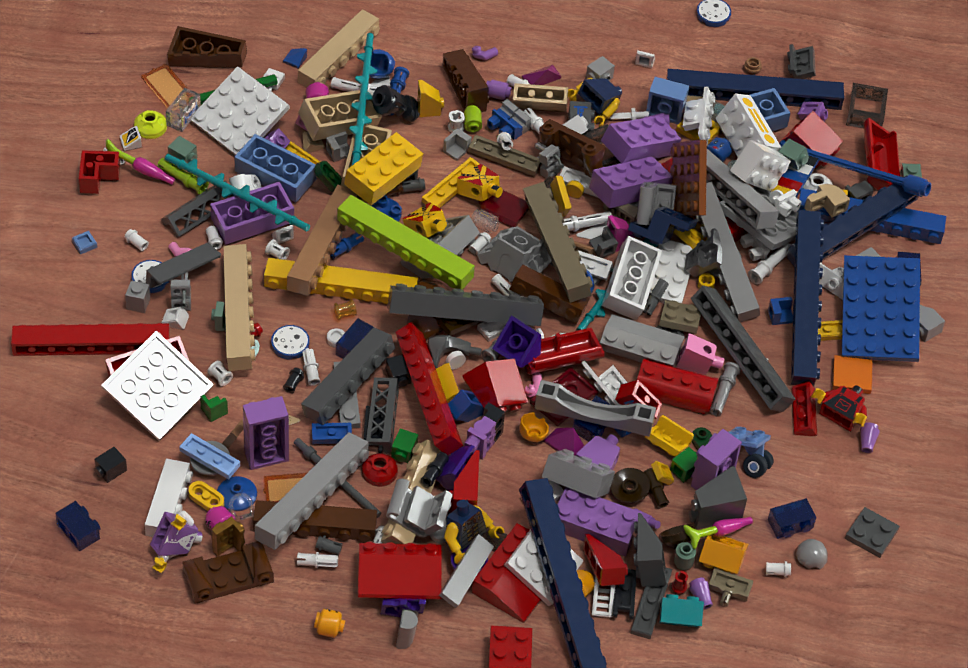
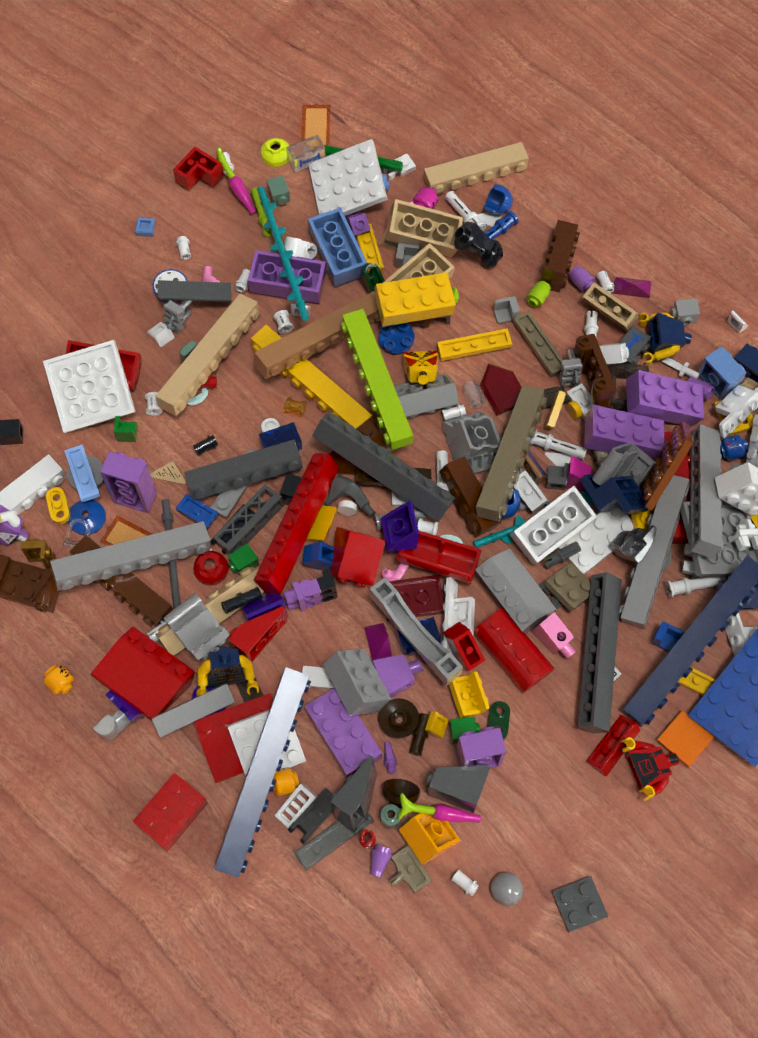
camera: 40 degrees right, 15 degrees up
red brick [11,323,170,356] -> none
slope [119,126,142,151] -> none
light grey brick [125,281,150,313] -> none
dark grey fence [161,181,234,237] -> none
reddish brown wedge [167,26,247,67] -> none
dark pink head [205,506,236,531] -> none
white tile [271,325,309,359] -> none
blue slope [283,48,307,68] -> none
white axle [297,552,338,568] -> none
white axle [302,348,320,386] -> none
dark grey pin [316,536,343,556] -> none
blue pin [330,232,364,259] -> none
teal plant [349,33,377,165] -> none
dark grey pin [402,177,426,193] -> none
yellow slope [417,80,444,117] -> none
white bush [448,110,465,133] -> none
yellow torso [457,164,503,201] -> none
medium lavender arm [472,46,498,60] -> none
hips [487,99,531,140] -> none
white pin [497,132,513,150] -> none
light orange hair [519,412,549,442] -> none
red slope [583,534,628,586] -> none
teal brick [659,594,704,628] -> none
yellow bush [697,273,715,289] -> none
light grey pin [710,362,741,416] -> none
plate [729,427,774,478] -> none
clear blue brick [767,498,817,539] -> none
medium lavender cone [860,422,880,453] -> none

